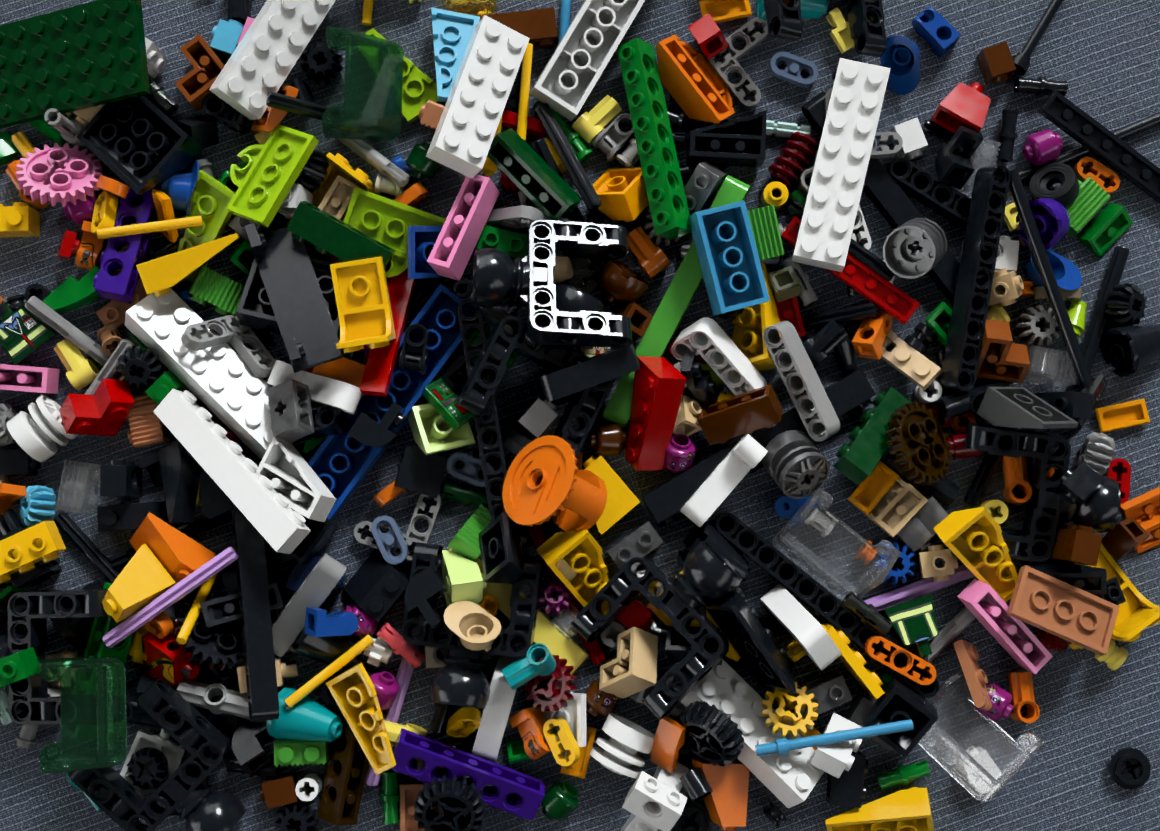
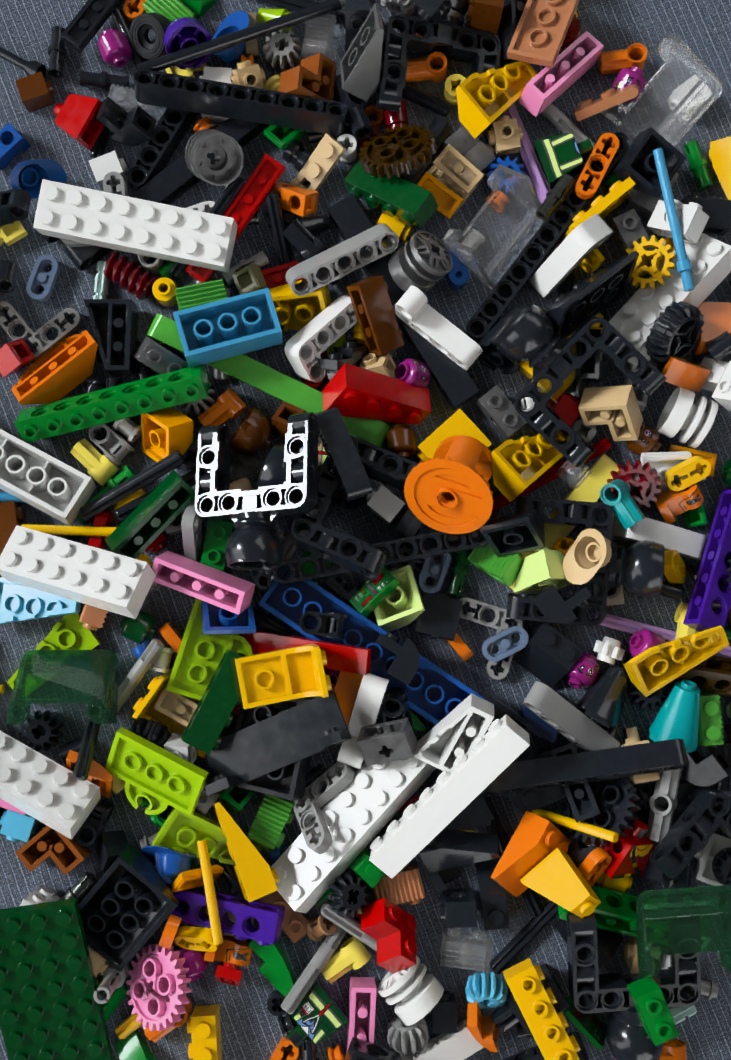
camera: 90 degrees left, 0 degrees up
lavender axle [102,547,238,648] -> none
yellow bar [284,634,374,708] -> none
blue leg [304,607,358,637] -> none
coral pin [377,623,426,669] -> none
magenta gear [539,582,570,616] -> none
none -> orange bush [193,117,217,133]
none -> yellow brick [377,212,413,243]

